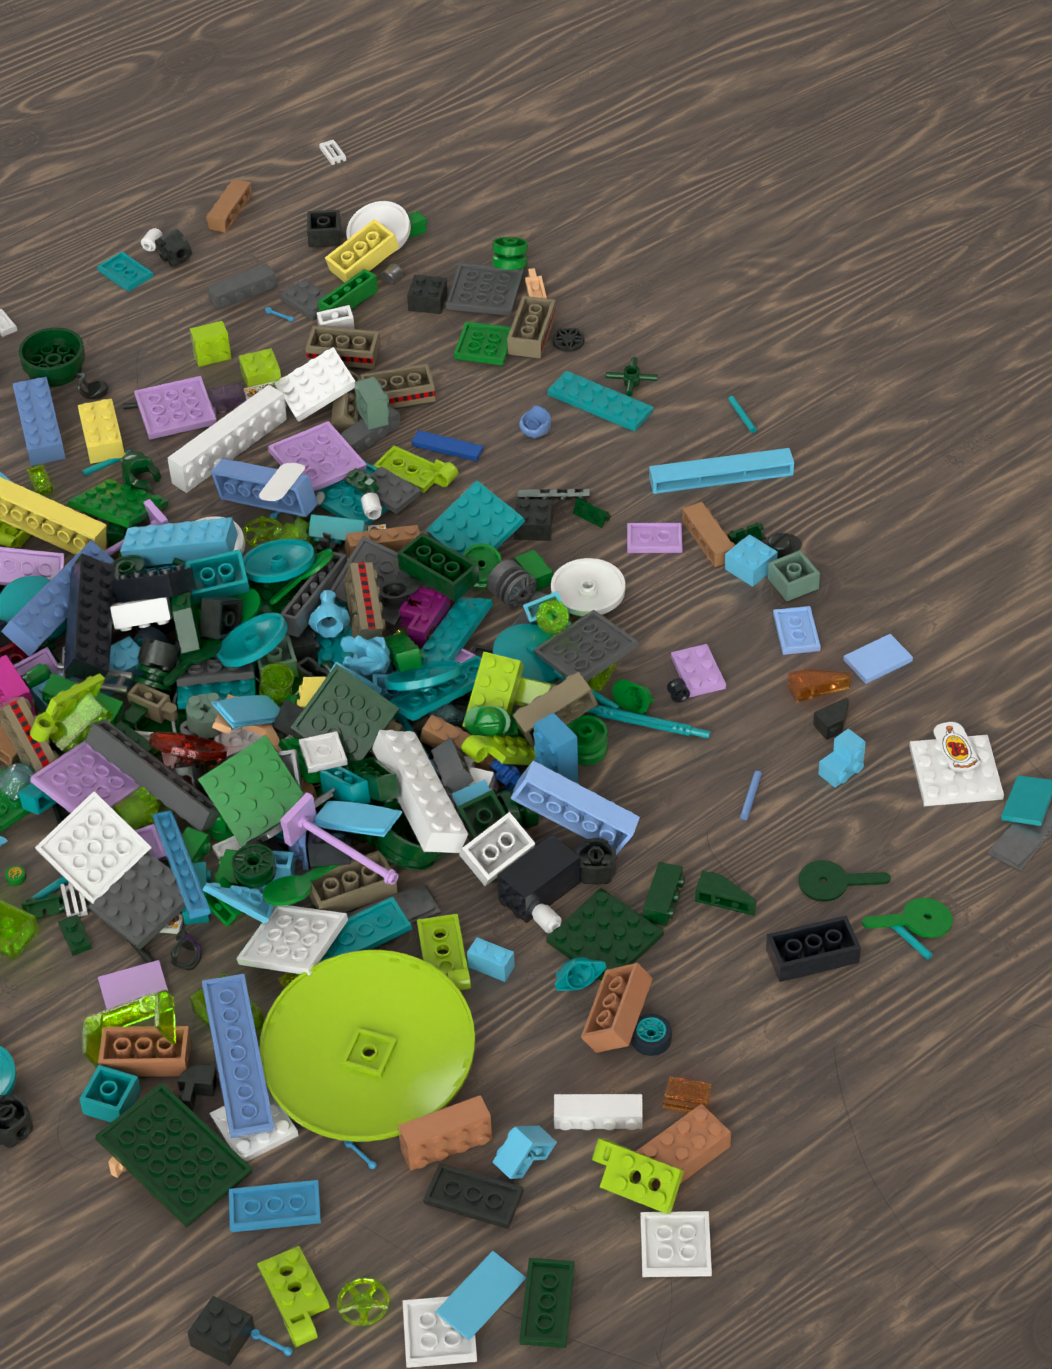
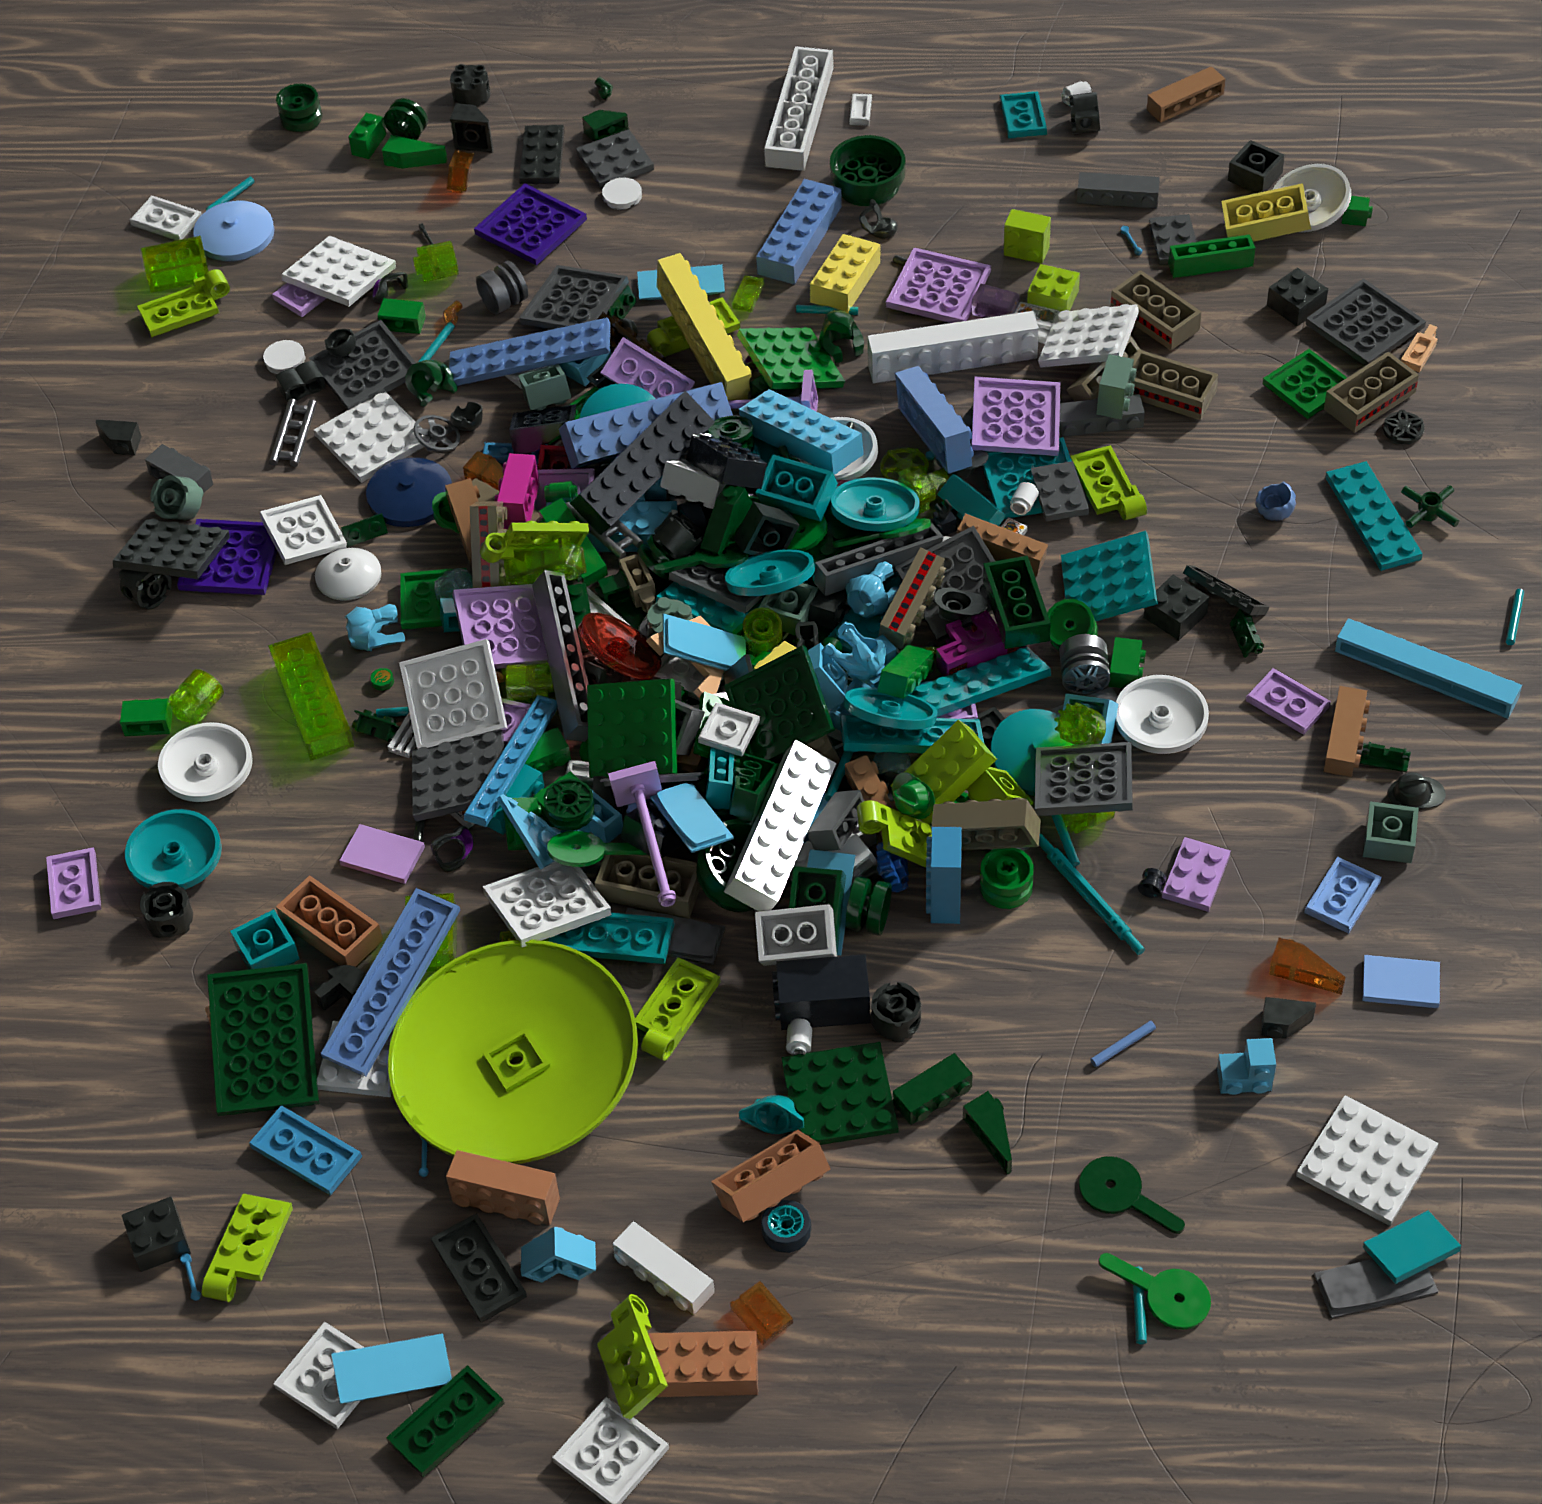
camera: 40 degrees right, 5 degrees up
dark green plate [58,914,92,956] -> none
clear neon green windscreen [82,990,176,1068] -> none
white sticker [259,463,305,501] -> none
white brick [317,305,355,329] -> none
white tile [319,140,346,165] -> none
clear neon green wheel [337,1278,389,1326] -> none
dark green hinge [343,468,380,493] -> none
flat silver brick [380,264,403,285] -> none
blue tile [412,430,483,462] -> none
medium azure brick [467,937,515,982] -> none
green wheel [492,237,528,270] -> none
light blue brick [510,761,640,855] -> none
green piece [612,679,655,715] -> none
medium azure brick [725,534,778,587] -> none
black brick [766,915,861,982] -> none
sticker [934,722,980,771] -> none

